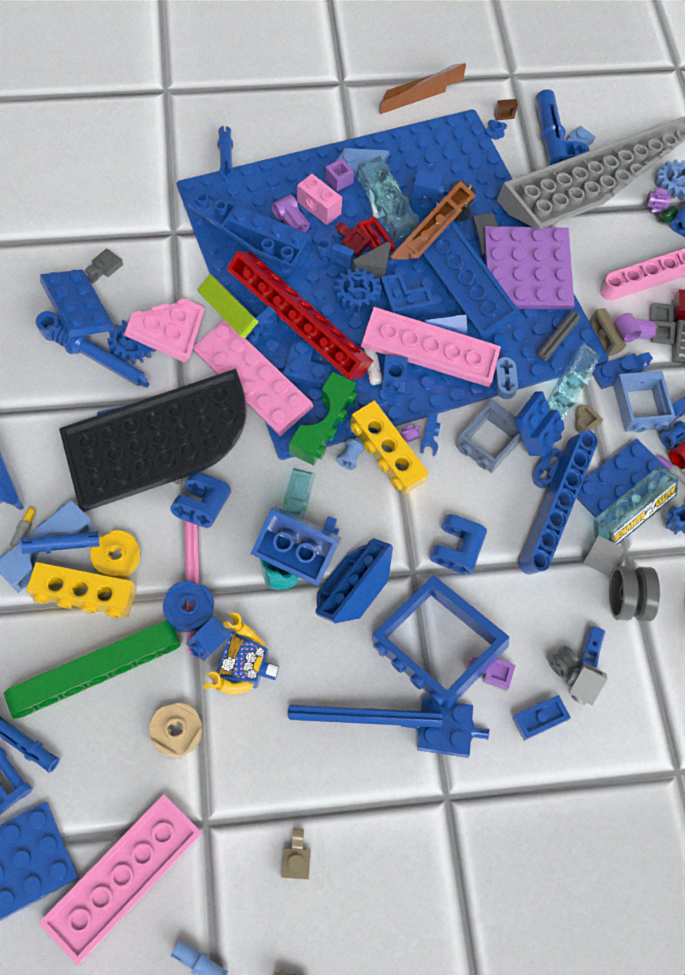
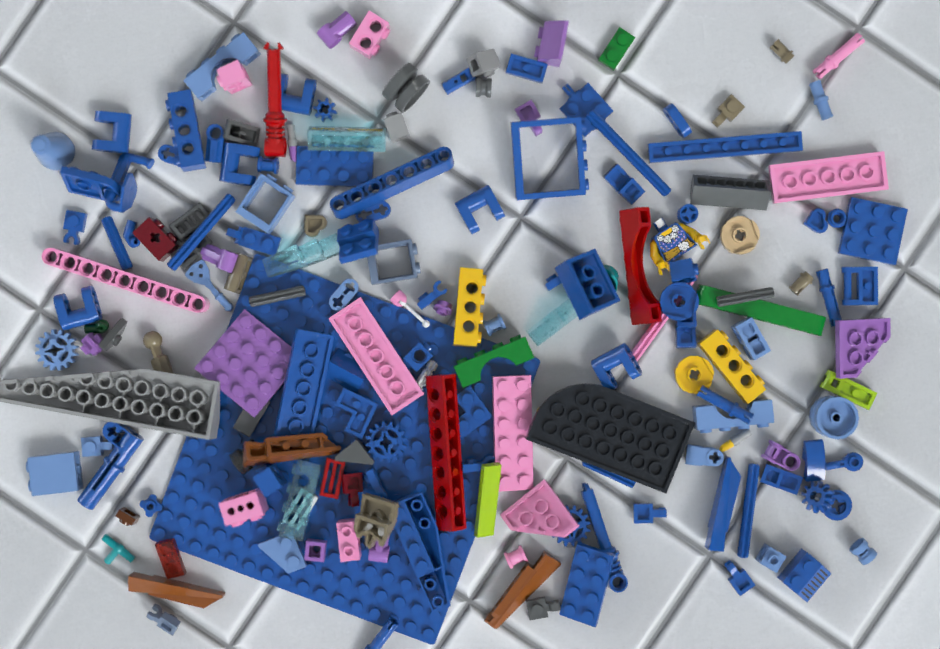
camera: 135 degrees left, 25 degrees up
blue wedge [315,538,393,623] -> none
none -> medium blue brick [26,451,84,496]
none -> dark grey plate [98,318,128,351]
none -> teal piece [102,534,135,564]
none -> dark tan piece [143,331,174,374]
none -> sand blue plate [146,604,181,636]
none -> clear red plate [155,538,187,579]
none -> blue axle [167,194,235,271]
none -> medium blue piece [185,260,233,312]
none -> bright pink piece [219,488,269,527]
none -> dark tan plate [354,493,399,549]
none -> hinge [390,290,430,328]
none -> dark orange wedge [484,550,561,629]
none -> bright pink bush [504,545,528,569]
none -> medium lavender slope [534,20,569,67]
none -> green plate [598,27,636,71]
none -> blue slope [603,163,645,205]
none -> red arch [619,207,662,325]
none -> blue plate [633,503,667,524]
none -> blue plate [647,131,803,163]
none -> blue beam [663,103,692,138]
none -> blue slope [676,312,697,348]
none -> blue wheel [677,204,698,224]
none -> medium blue piece [685,445,724,466]
none -> dark grey brick [690,175,771,210]
none -> dark grey axle [716,287,774,307]
none -> medium blue brick [731,317,771,361]
none -> dark tan pin [789,271,814,296]
none -> blue tile [803,208,828,233]
none -> blue plate [827,209,847,228]

